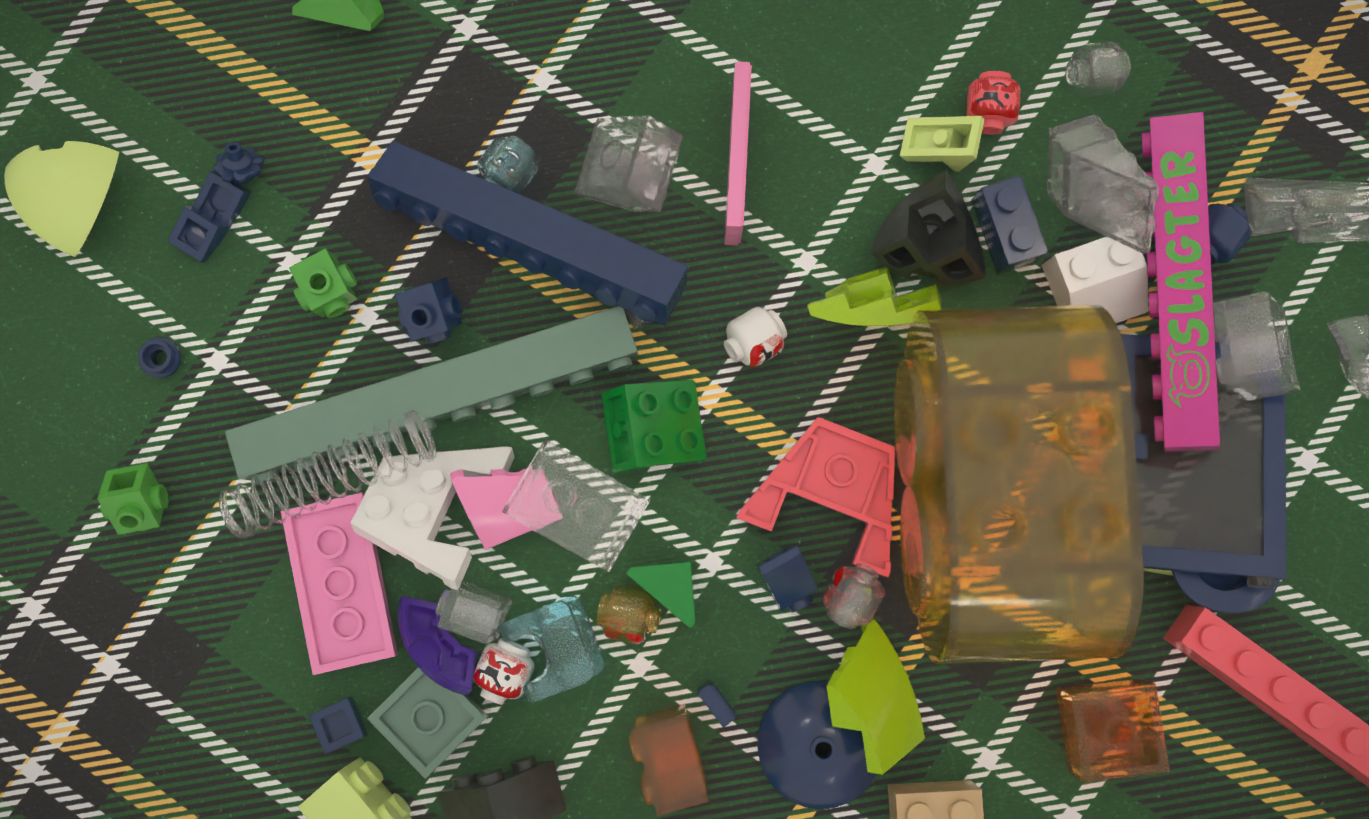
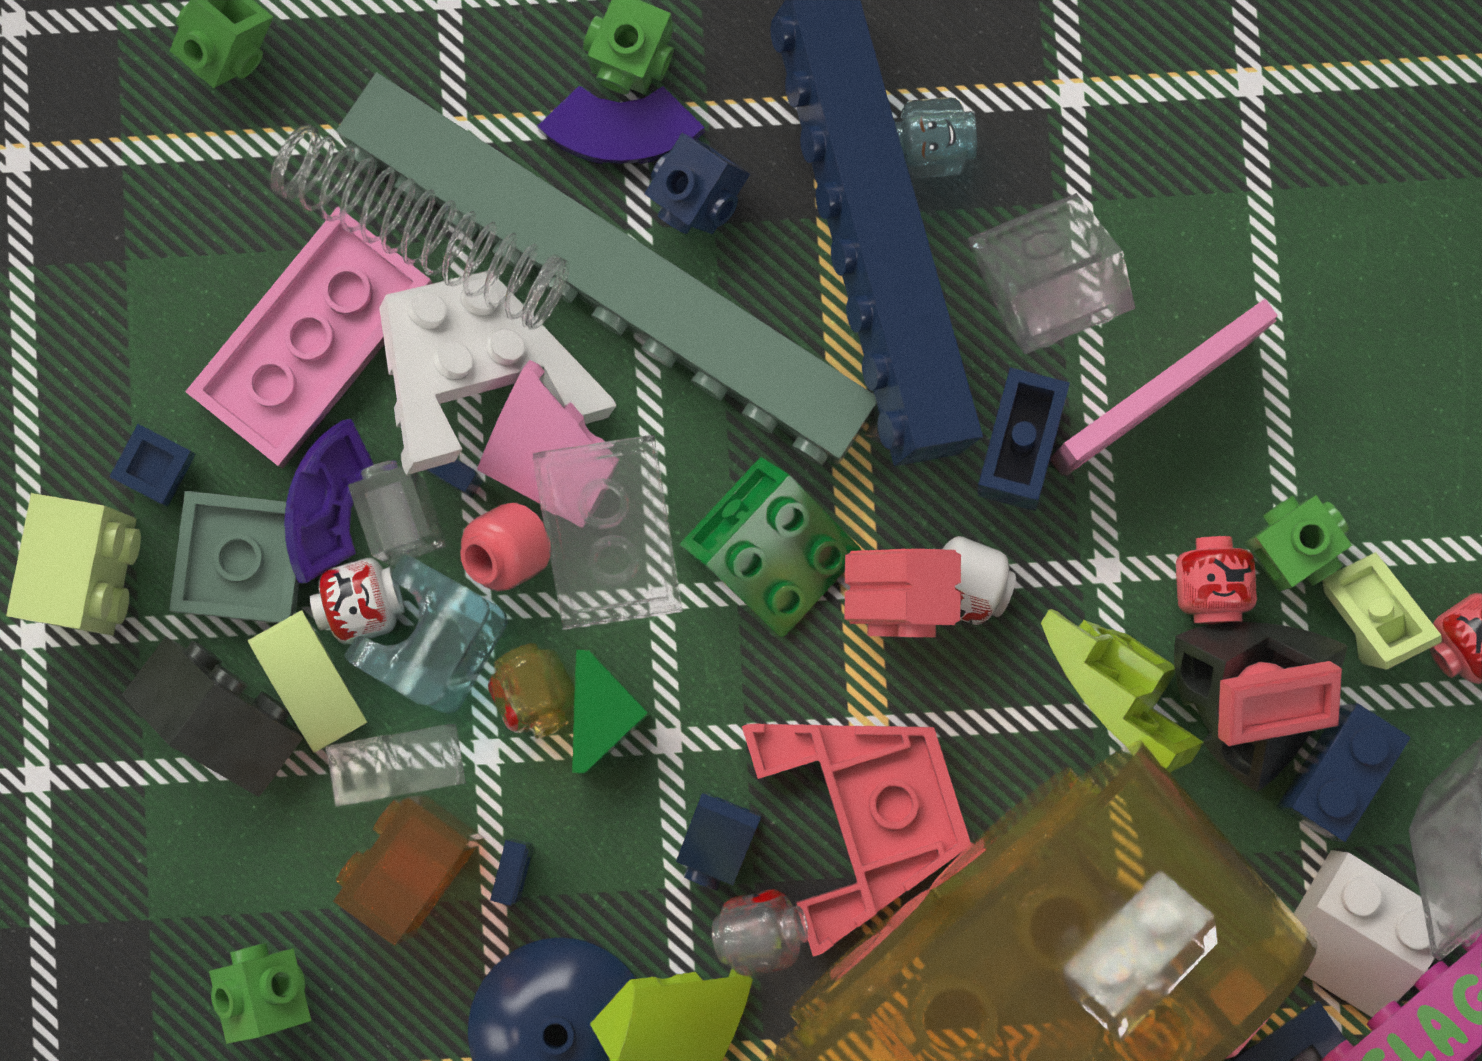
camera: 55 degrees right, 0 degrees up
none -> yellowish green slope [248,610,367,753]
none -> clear slope [326,724,466,807]
none -> dark blue tile [425,459,483,499]
none -> coral head [460,503,551,591]
none -> dark purple tile [537,85,705,164]
none -> coral brick [844,549,961,637]
none -> dark blue brick [978,367,1070,511]
none -> clear brick [1062,870,1217,1042]
none -> coral head [1176,536,1257,624]
none -> coral tile [1218,661,1342,746]
none -> bright green brick [1244,495,1353,592]

